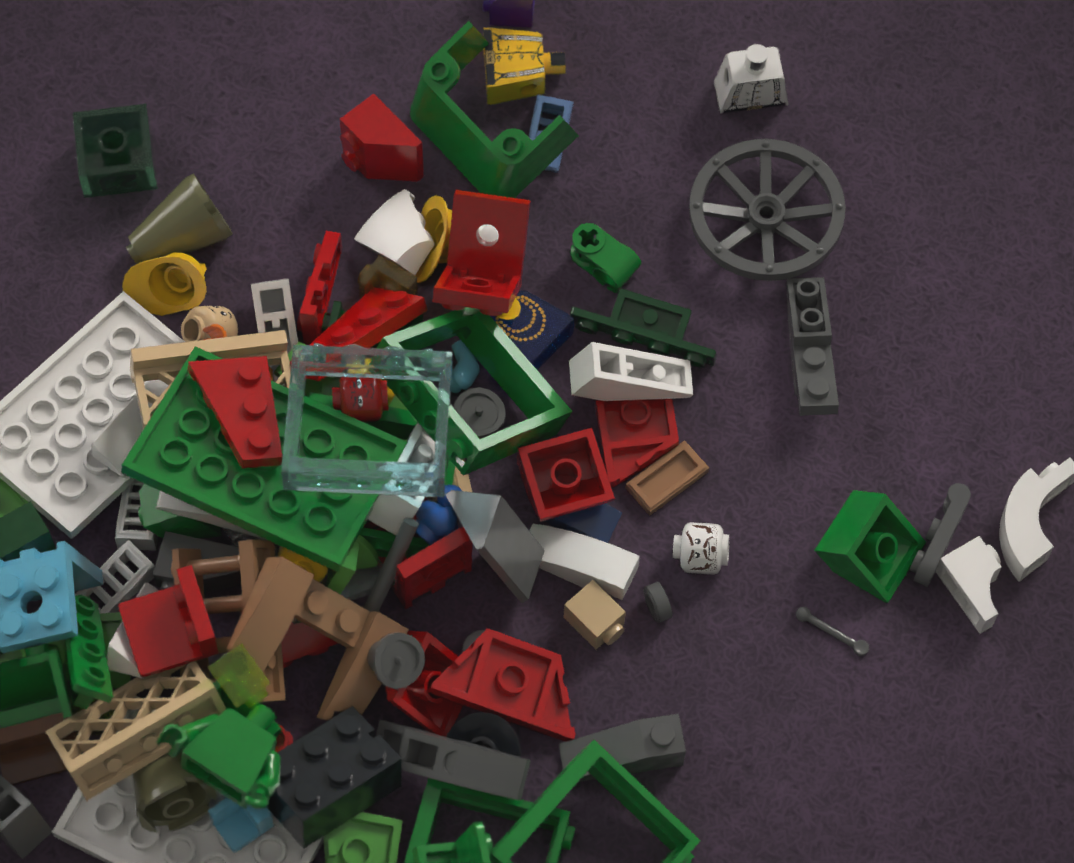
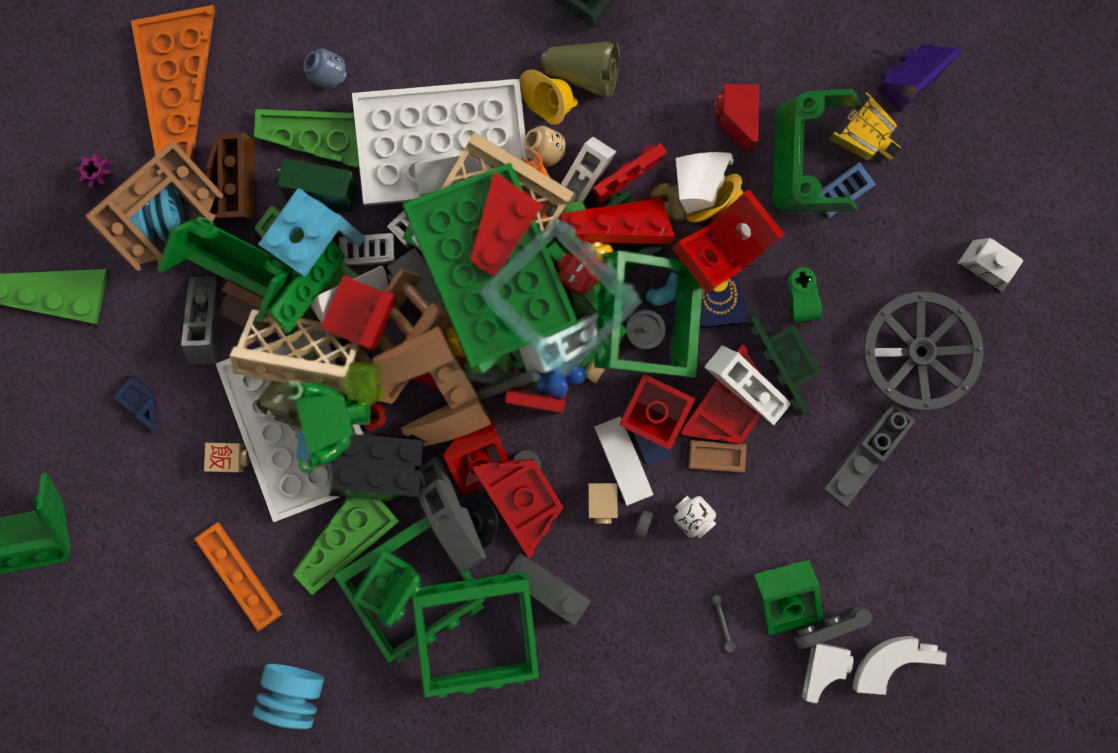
camera: 45 degrees right, 20 degrees up
dark grey piece [367,632,425,689] -> none
dark grey slope [445,490,545,603] -> none

